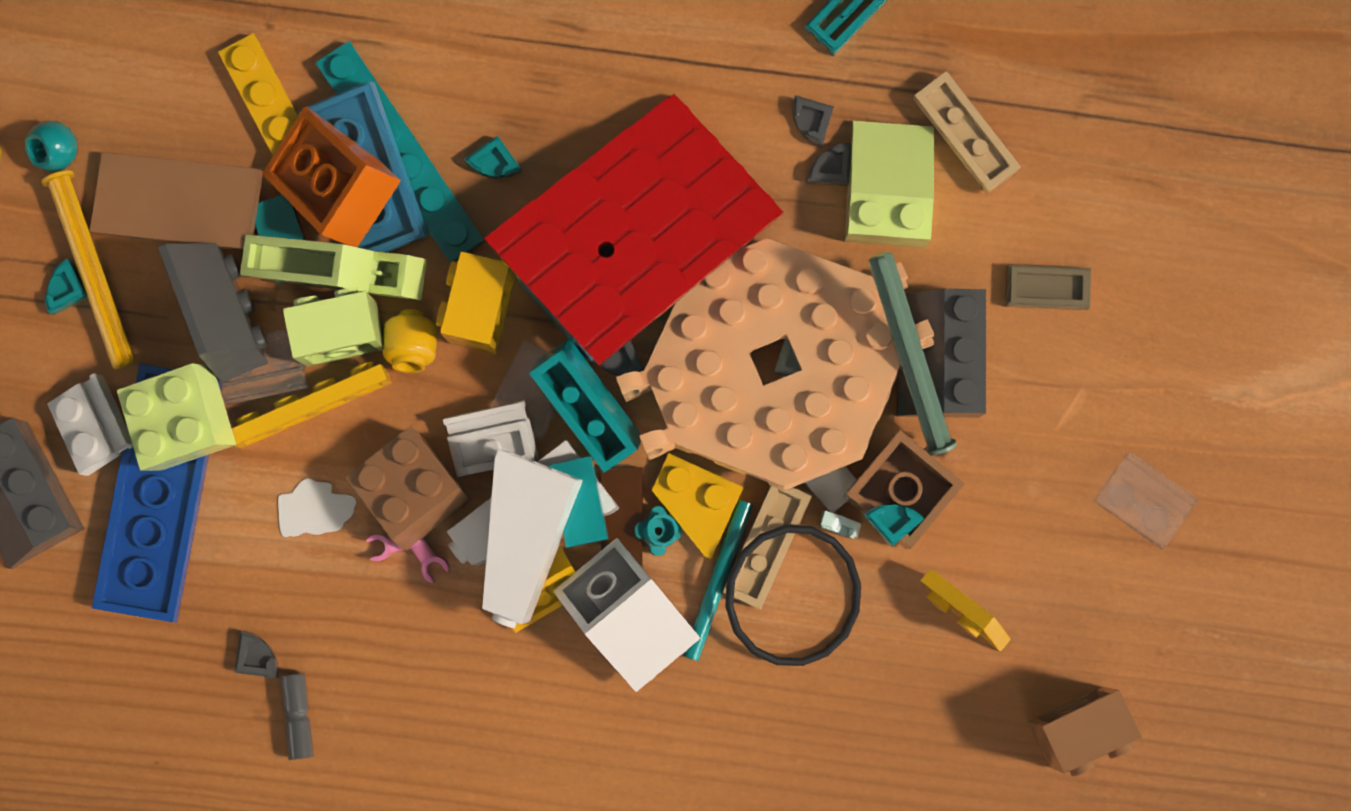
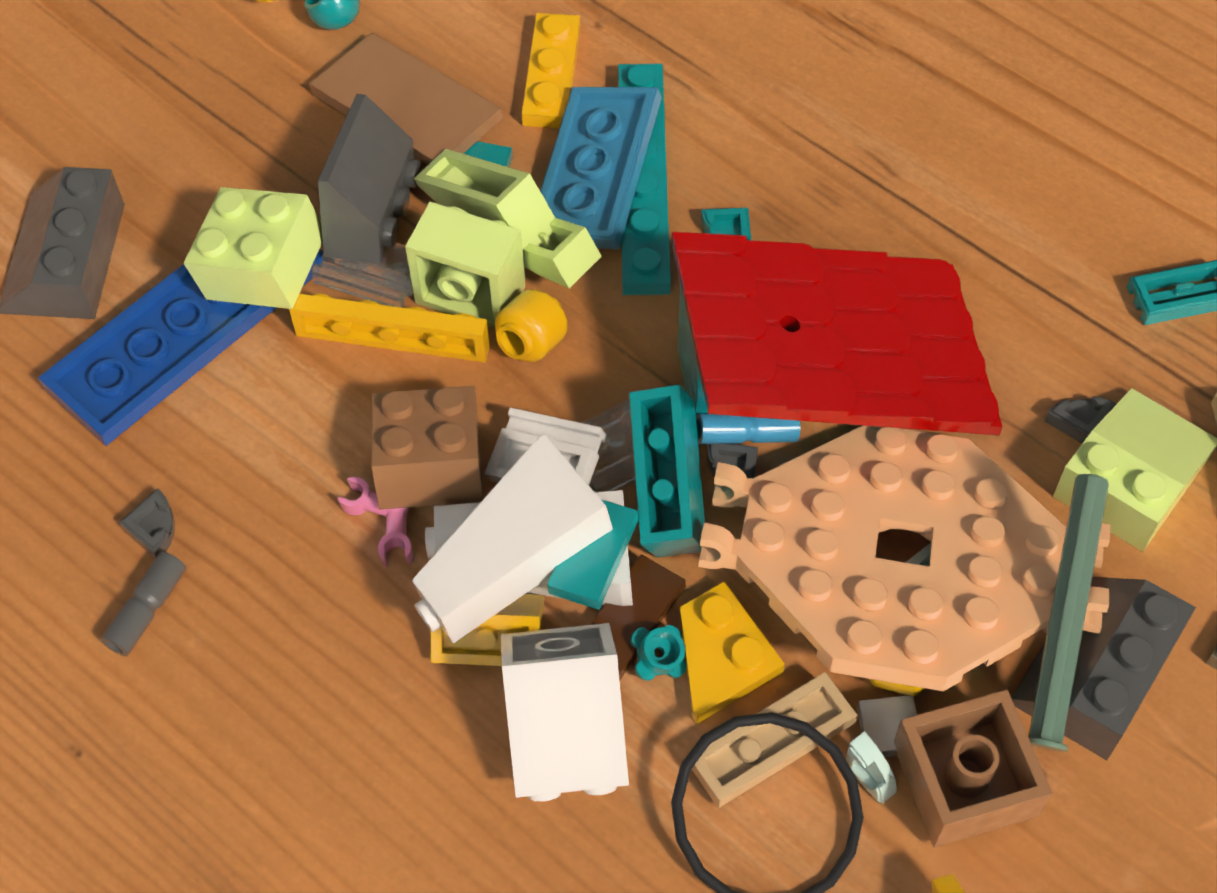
camera: 35 degrees right, 25 degrees down
yellow axle [41,170,134,369] -> none
teal tile [45,259,88,315] -> none
white plate [47,373,133,476] -> none
orange slope [263,106,401,248] -> none
white sticker [278,478,356,537] -> none
yellow brick [436,251,516,354] -> none
teal bar [683,500,753,661] -> none
dark grey tile [793,95,834,148] -> none
teal tile [864,504,924,547] -> none

